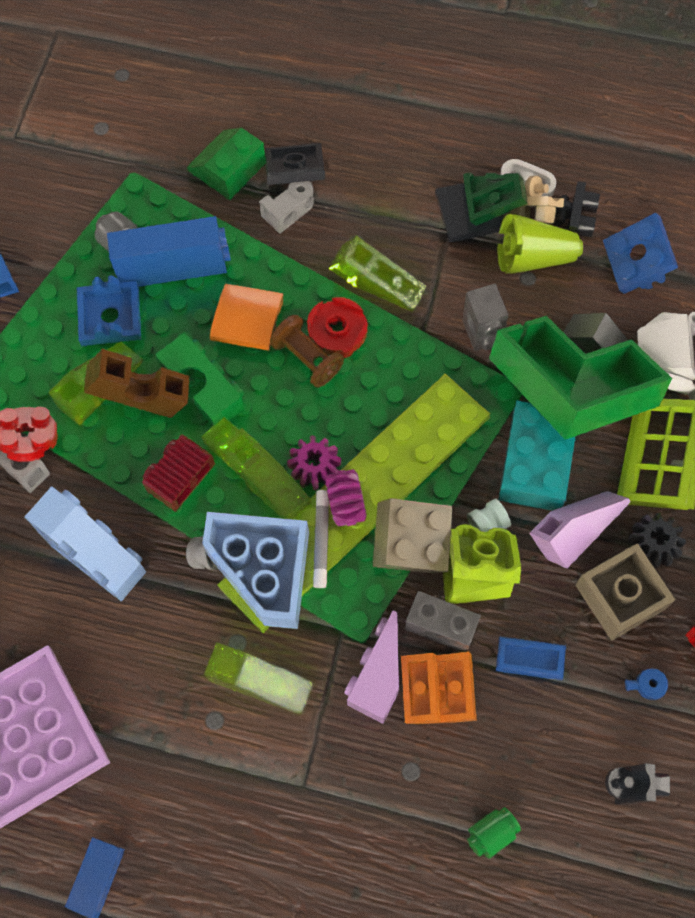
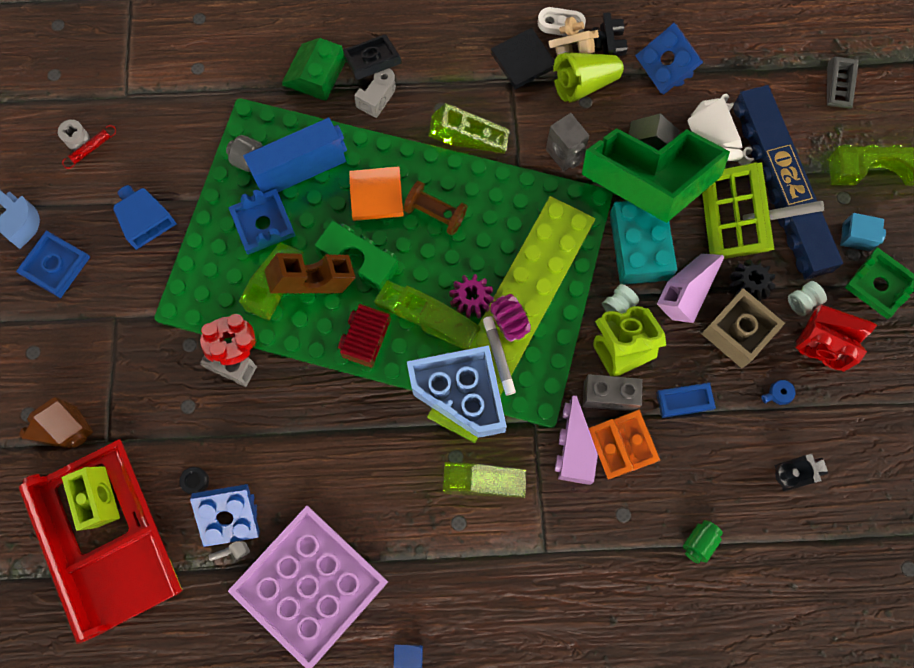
camera: 20 degrees left, 5 degrees up
light blue brick [25,486,146,601] -> none
light grey wheel [186,537,218,570] -> none
red plate [307,297,368,358] -> none
dark tan brick [373,498,452,573] -> none
dark green wing [463,173,528,226] -> none

